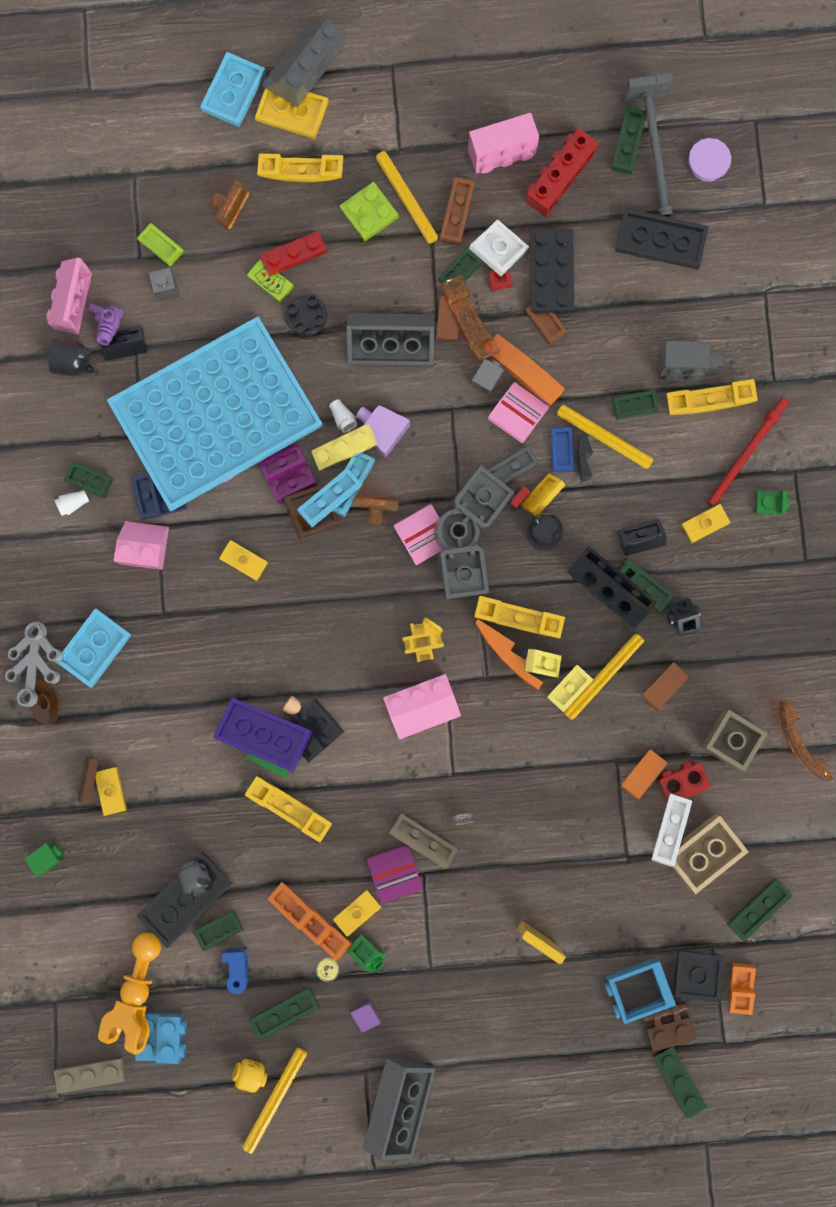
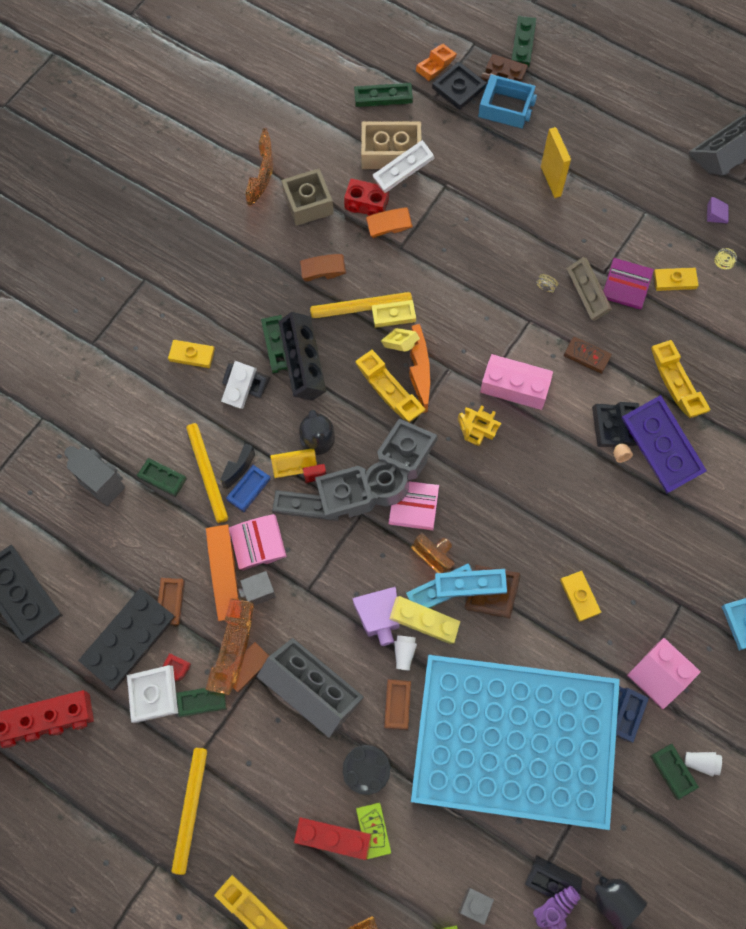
camera: 145 degrees left, 15 degrees down
magenta slope [258,444,317,504] -> none
orange slope [268,882,352,961] -> none
lime plate [339,182,399,242] -> none
green bracket [347,934,387,972] -> none
dark orange plate [440,177,475,245] -> none
bright pink brick [468,113,539,174] -> none
yellow slope [666,379,758,415] -> none
black brick [667,598,701,636] -> none
red bar [707,397,789,507] -> none
green bracket [755,490,790,515] -> none
none -> white plate [221,361,257,409]
none -> dark orange tile [384,679,411,730]
none -> reddish brown tile [564,336,612,374]

